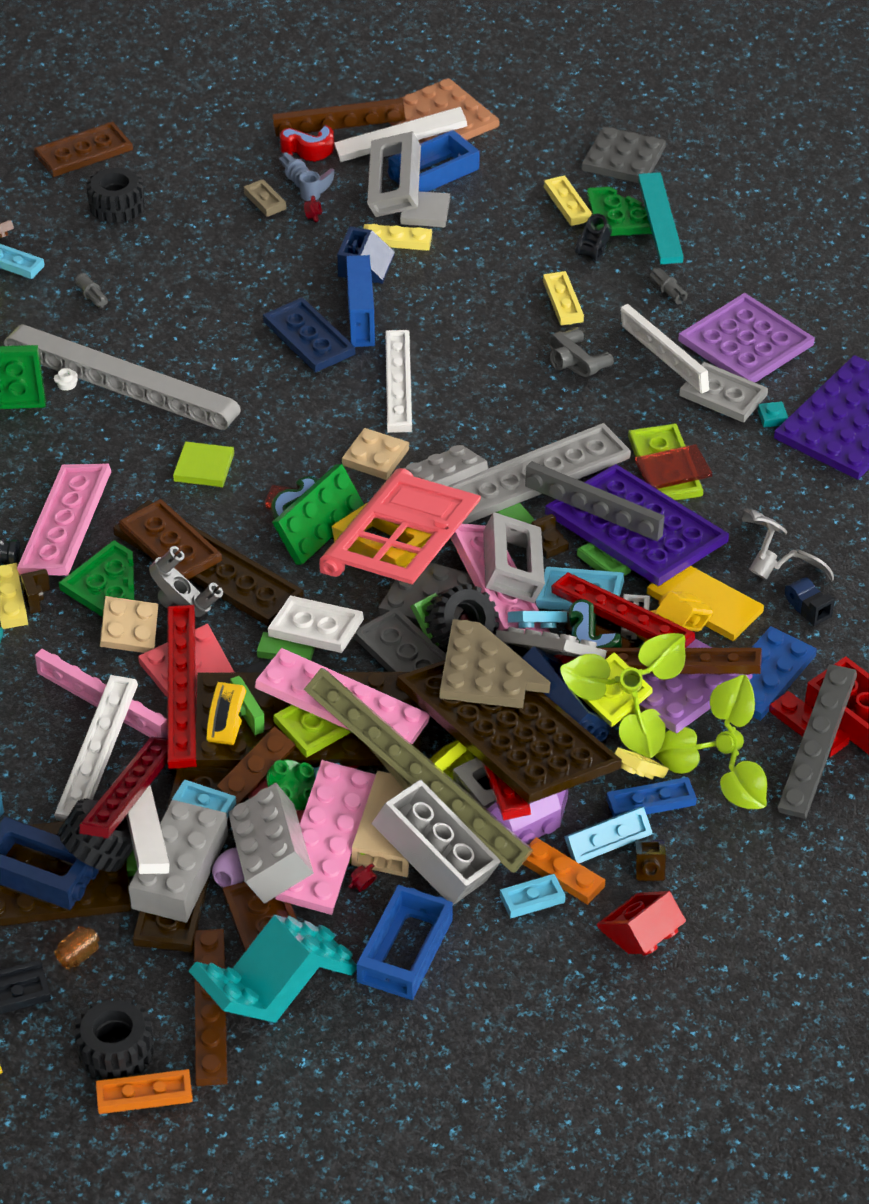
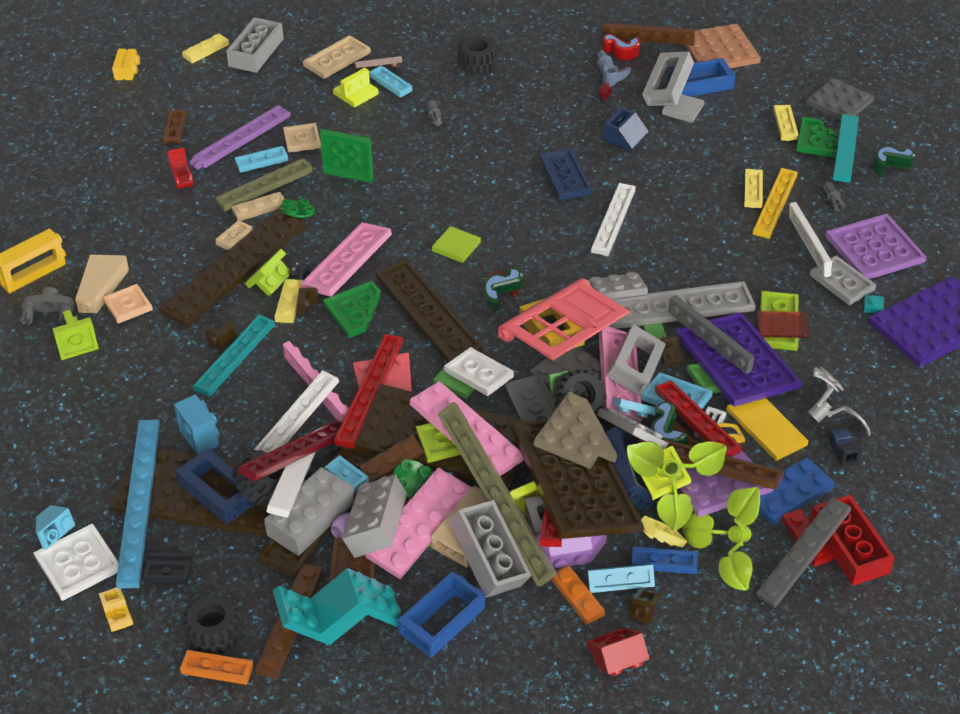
camera: 20 degrees right, 0 degrees up
light grey beam [4,324,241,430] -> none
reddish brown tile [34,122,133,177] -> none
white plate [54,368,78,390] -> none
clear orange brick [54,926,99,969] -> none
tan plate [100,596,158,653] -> none
reddish brown tile [119,499,222,580] -> none
dark grey connector [149,546,223,617] -> none
yellow slope [206,682,247,745] -> none
bright green plate [230,676,264,735] -> none
dark tan plate [244,179,286,217] -> none
green plate [272,464,364,565] -> none
white tile [334,107,467,162] -> none
tan plate [342,428,409,480] -> none
blue piece [346,255,375,347] -> none
dark red plate [348,863,377,892] -> none
light yellow plate [363,224,432,250] -> none
medium azure plate [500,874,565,919] -> none
dark grey connector [549,327,614,377] -> none
black piece [575,214,612,261] -> none
yellow brick [657,591,713,632] -> none
none -> yellow tile [753,168,798,239]
none -> dark green animal [873,146,915,175]

